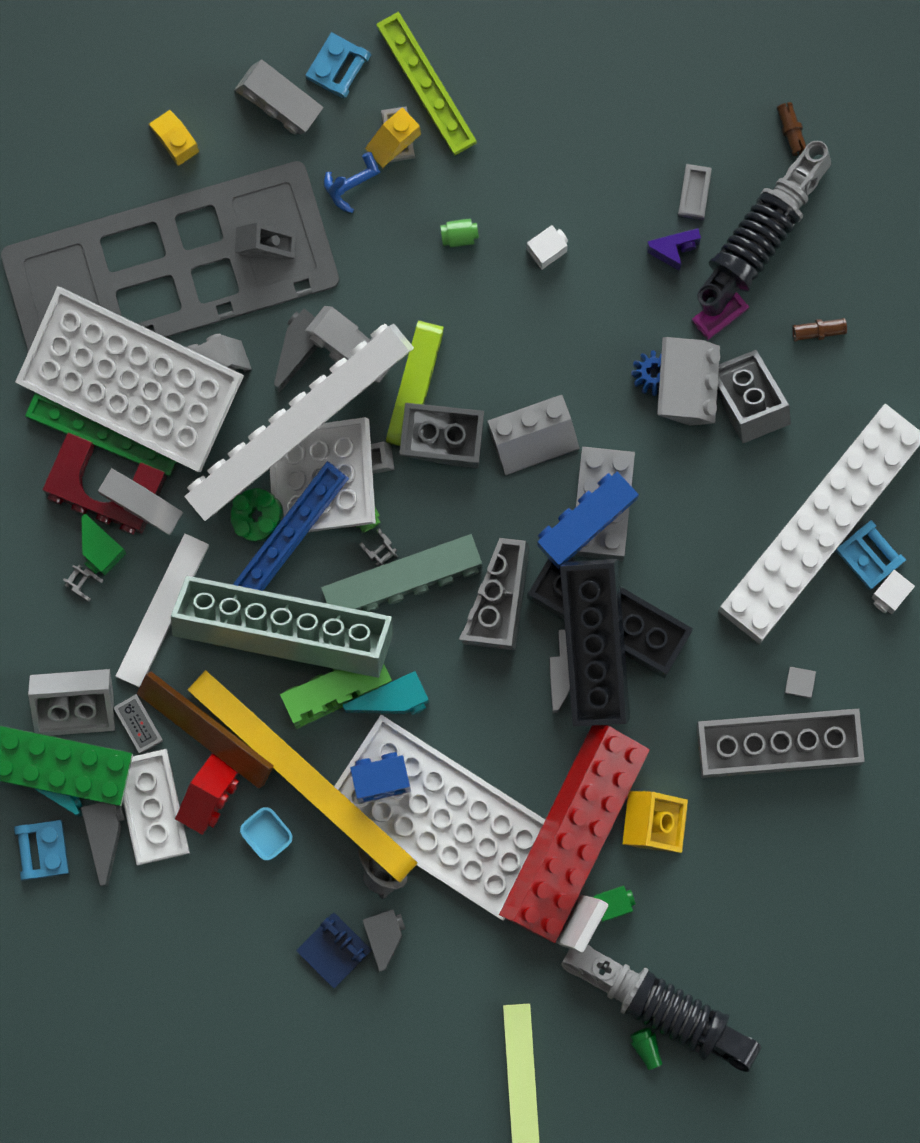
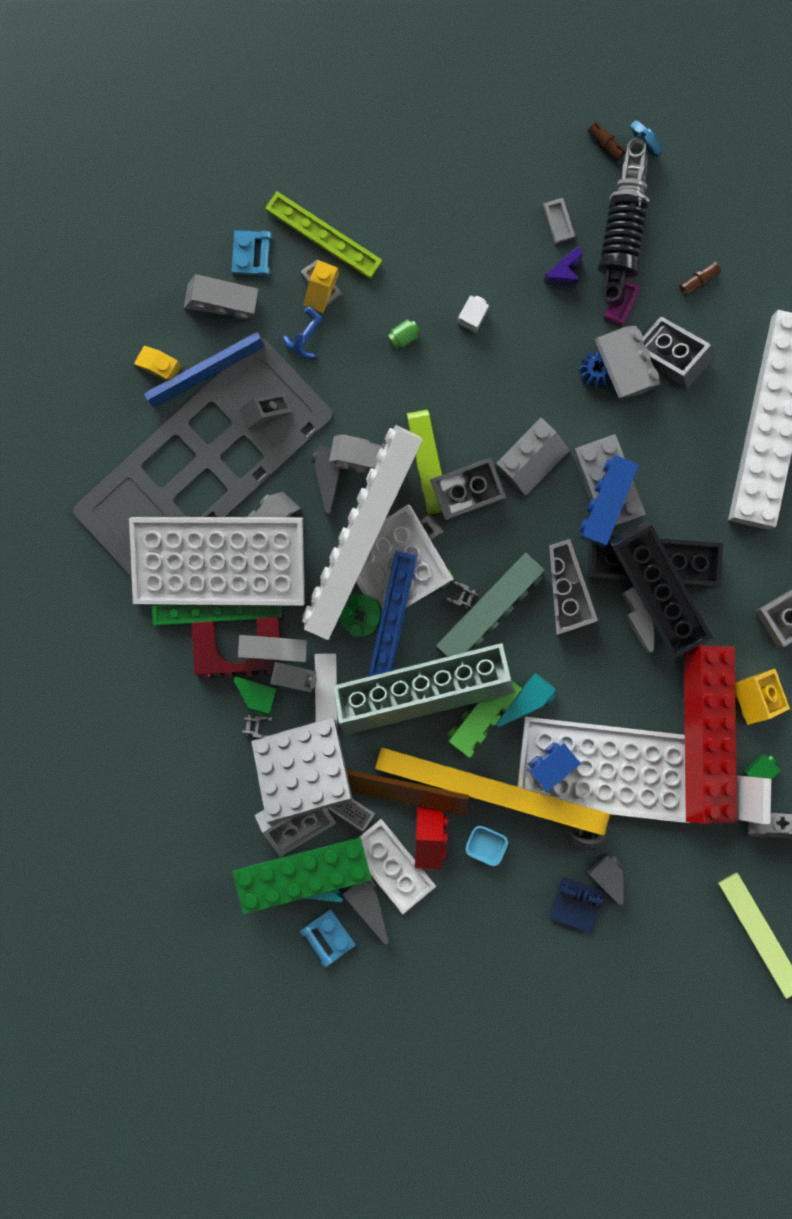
camera: 30 degrees left, 5 degrees up
none -> blue tile [145,333,265,407]
none -> plate [251,717,353,824]
none -> dark grey slope [270,662,317,693]
none -> dark azure plate [630,120,663,158]

